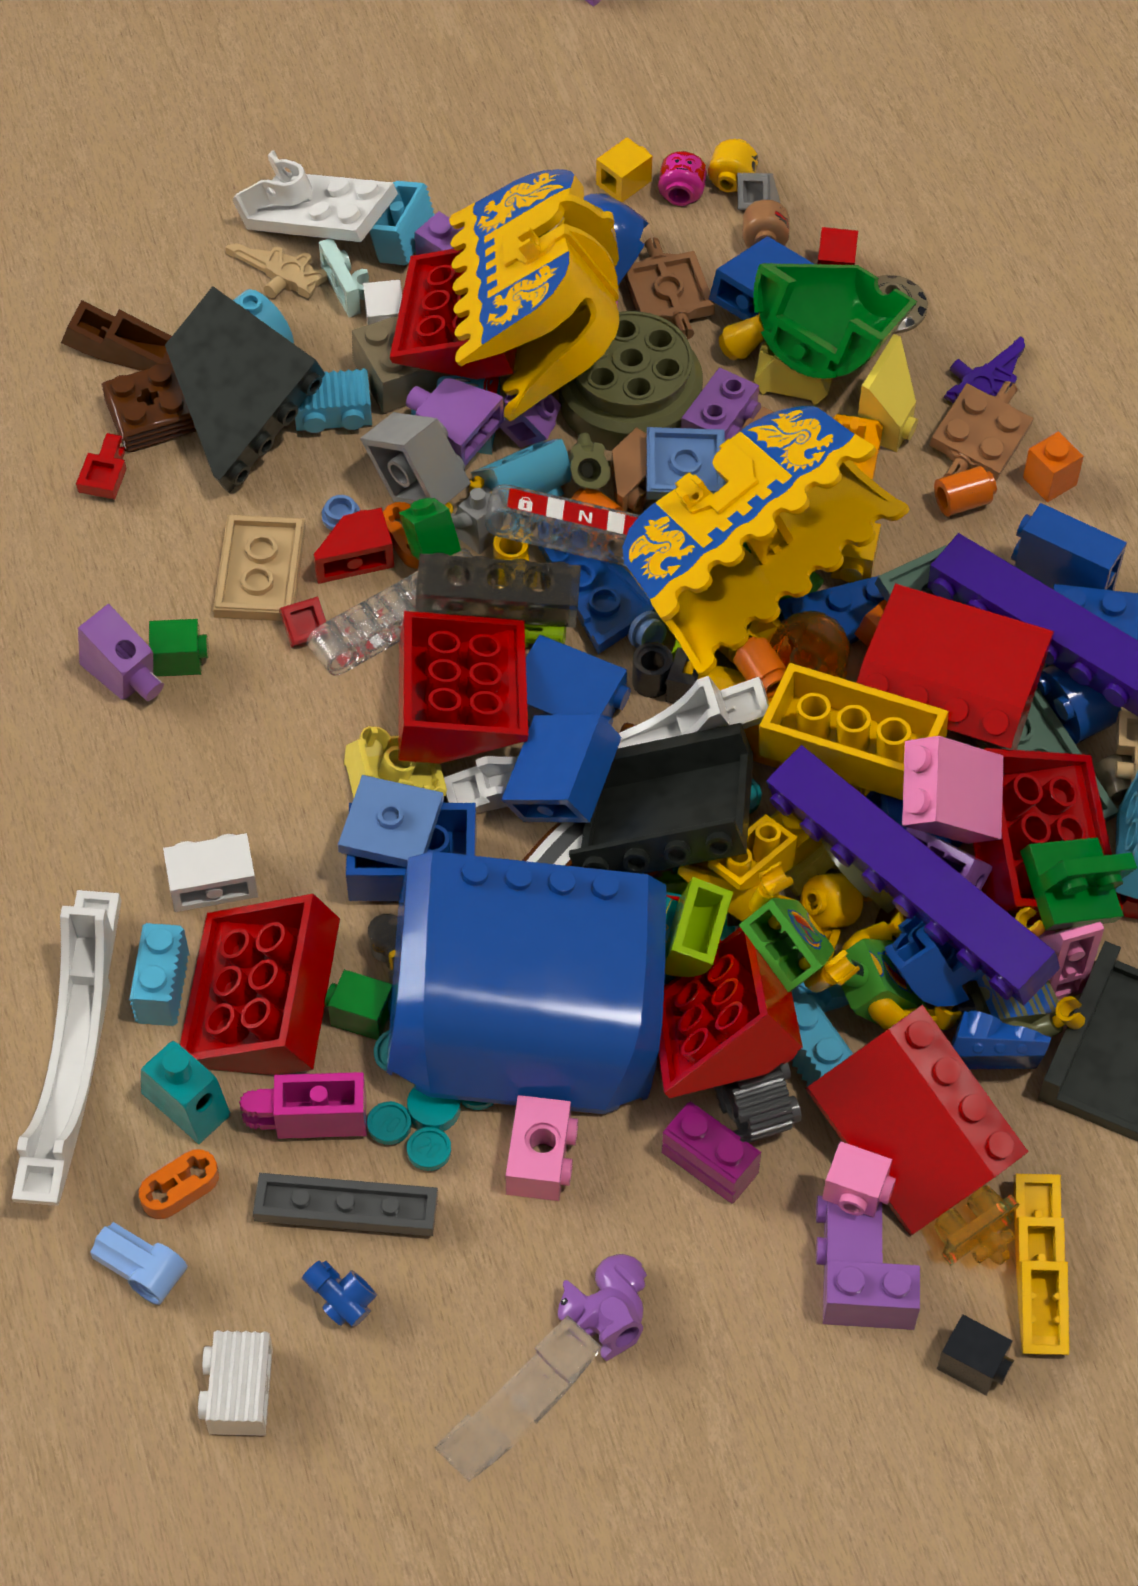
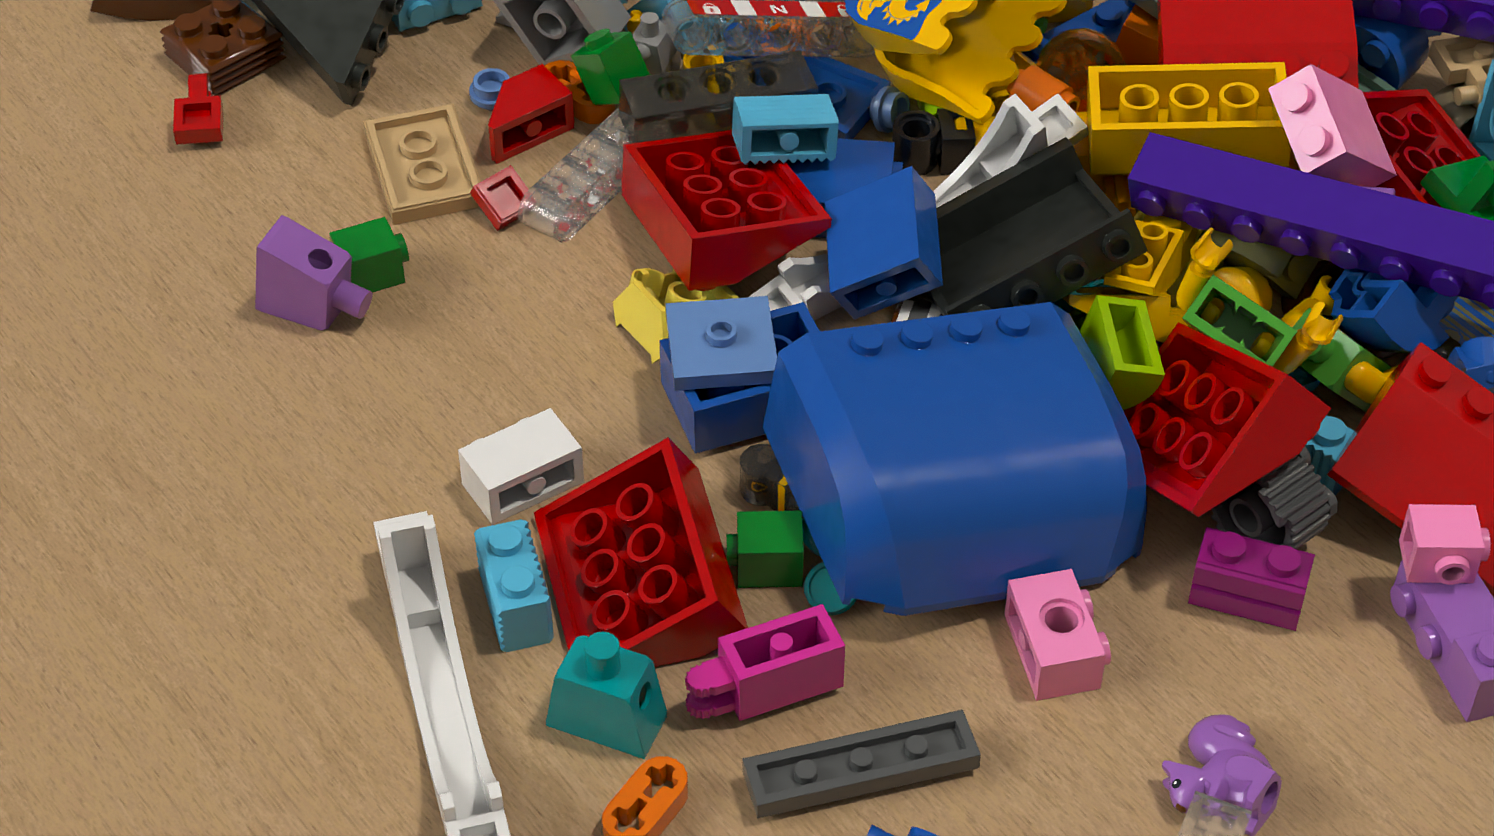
camera: 20 degrees left, 10 degrees down
teal piece [367,1085,494,1171] -> none
none -> medium azure brick [732,94,839,165]

